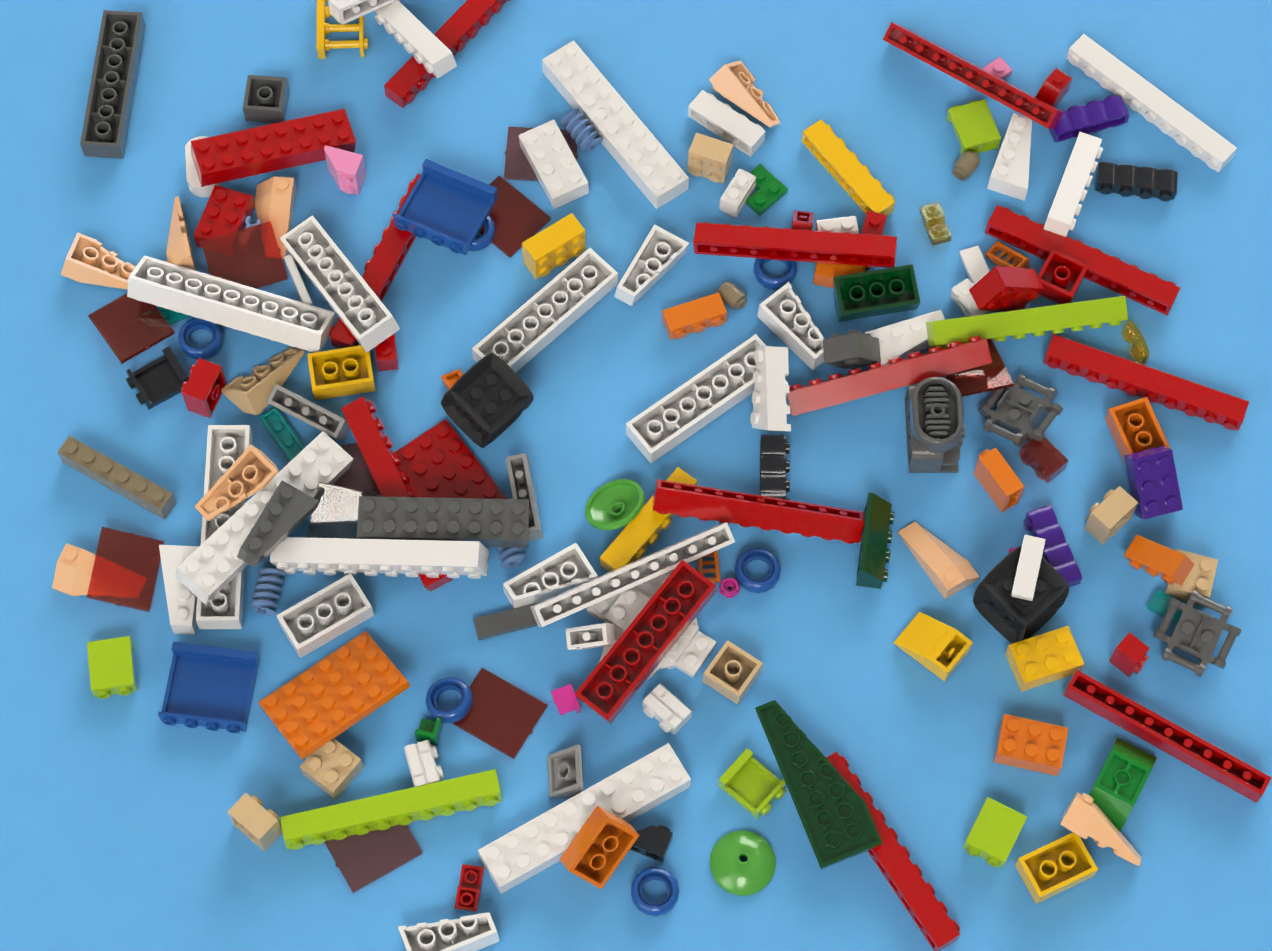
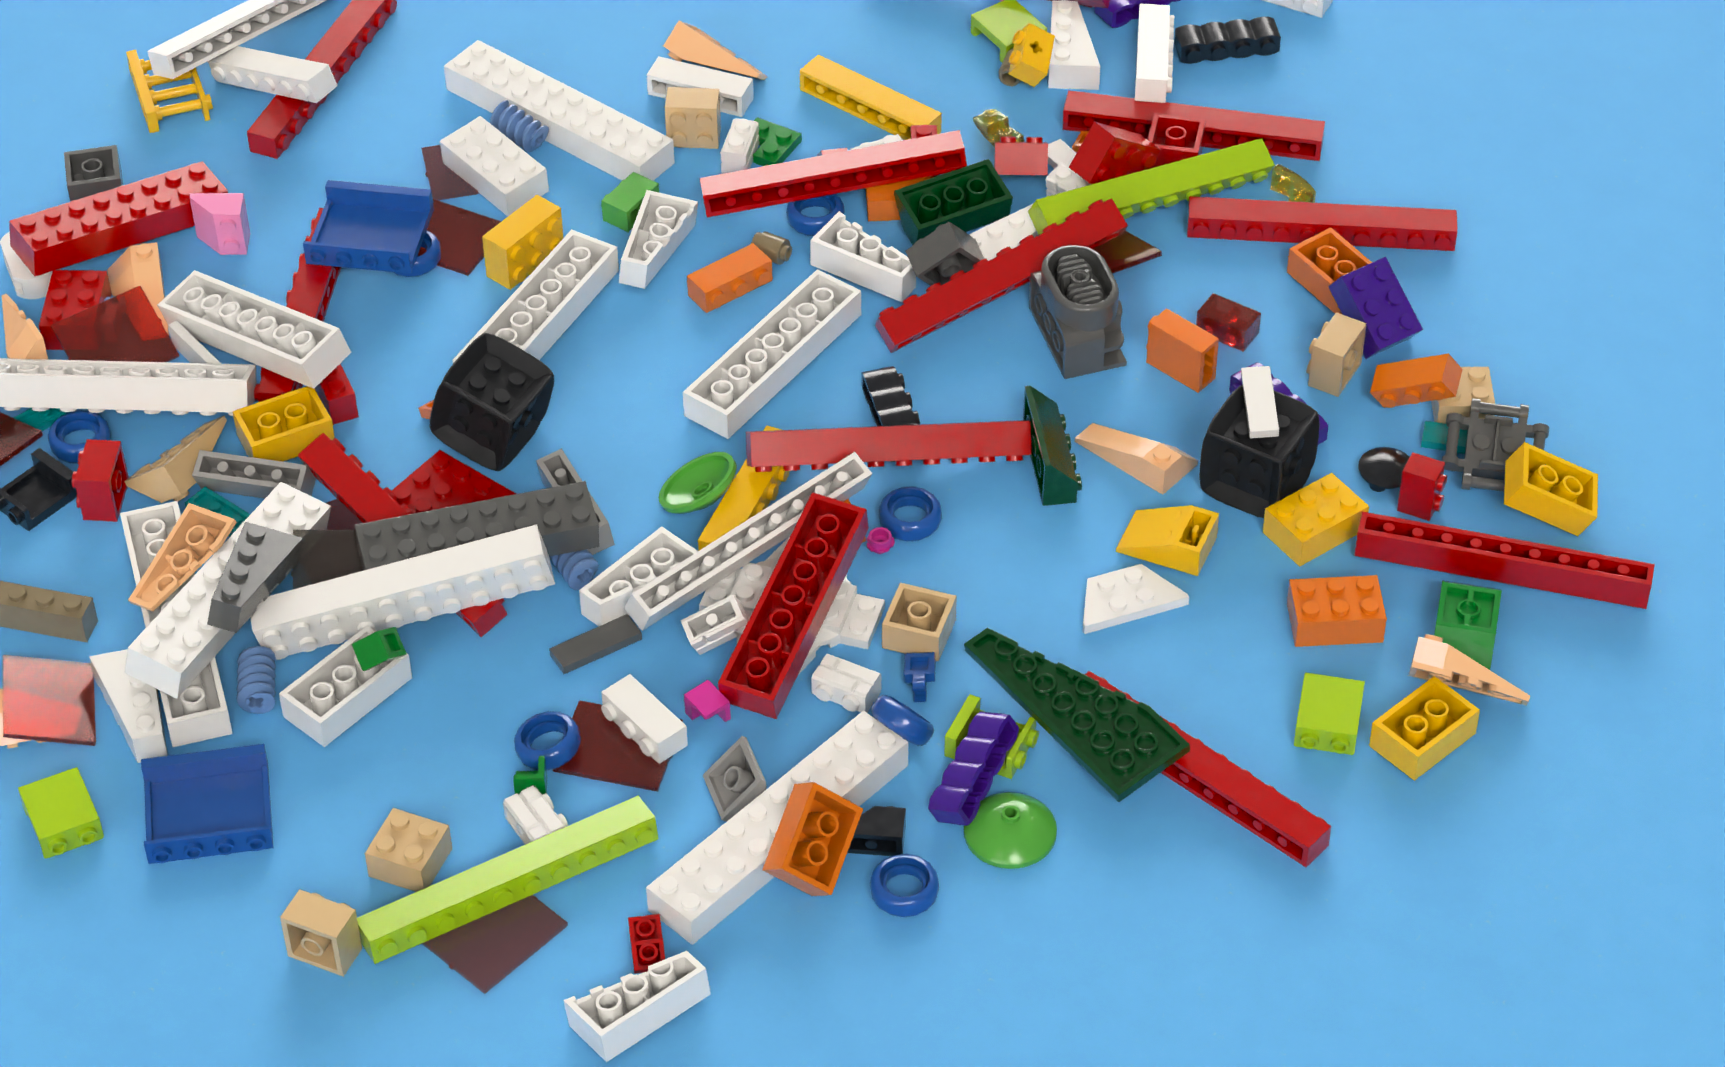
camera: 15 degrees left, 20 degrees down
orange plate [258,631,410,760] -> none
white wedge [750,346,791,431] -> none
dark grey brick [978,374,1063,447] -> none
none -> green panel [352,627,407,671]
none -> bright green brick [601,172,659,232]
none -> white brick [601,674,688,764]
none -> blue wheel [871,695,934,746]
none -> blue plate [904,652,936,702]
none -> dark purple brick [928,711,1019,826]
none -> brick [994,136,1048,175]
none -> yellow brick [1008,23,1055,87]
none -> white wing [1083,564,1189,634]
none -> black dish [1358,447,1410,492]
none -> yellow brick [1504,442,1598,536]

